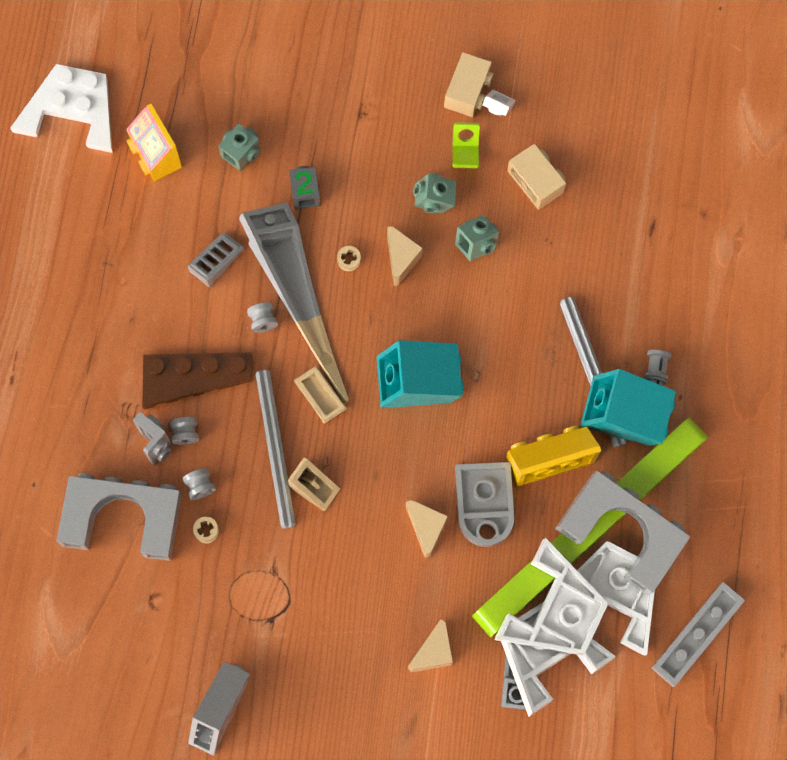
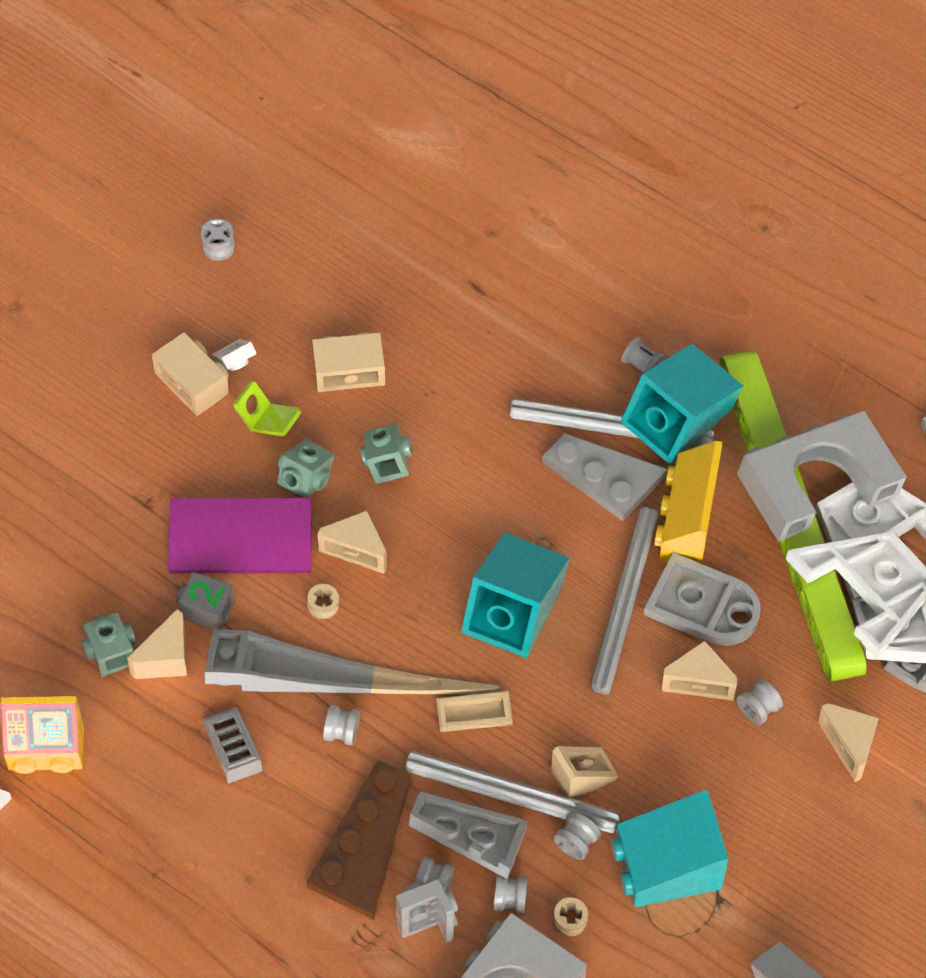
camera: 60 degrees left, 15 degrees down
none -> tan slope [127,609,187,679]
none -> magenta slope [168,498,313,573]
none -> light grey wheel [200,219,235,261]
none -> light grey wing [408,791,528,879]
none -> light grey wing [542,434,667,521]
none -> light grey wheel [553,812,601,860]
none -> light grey axle [591,507,659,695]
none -> teal slope [611,790,728,908]
none -> light grey wheel [736,679,783,726]

